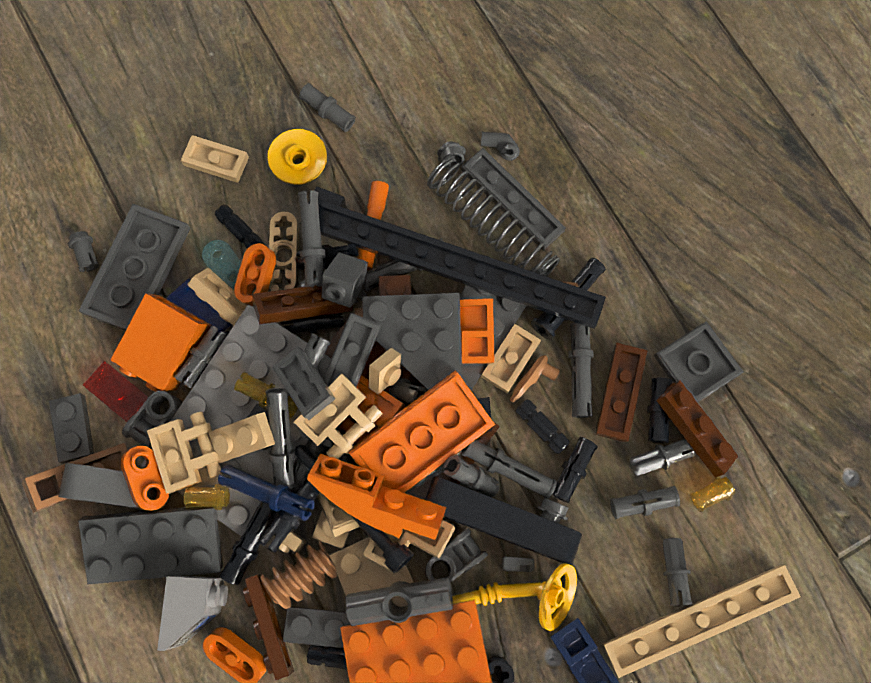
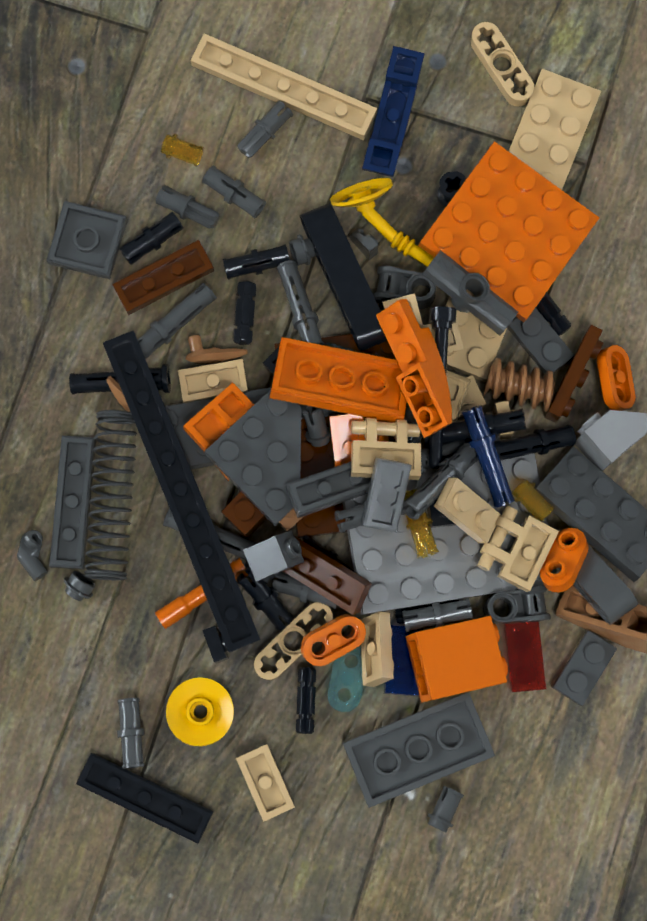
camera: 130 degrees left, 5 degrees up
dark grey pin [298,190,326,287] -> none
tan plate [369,348,401,394] -> none
dark grey pin [444,455,499,498] -> none
reddish brown plate [656,380,738,478] -> none
none -> black tile [76,753,214,844]

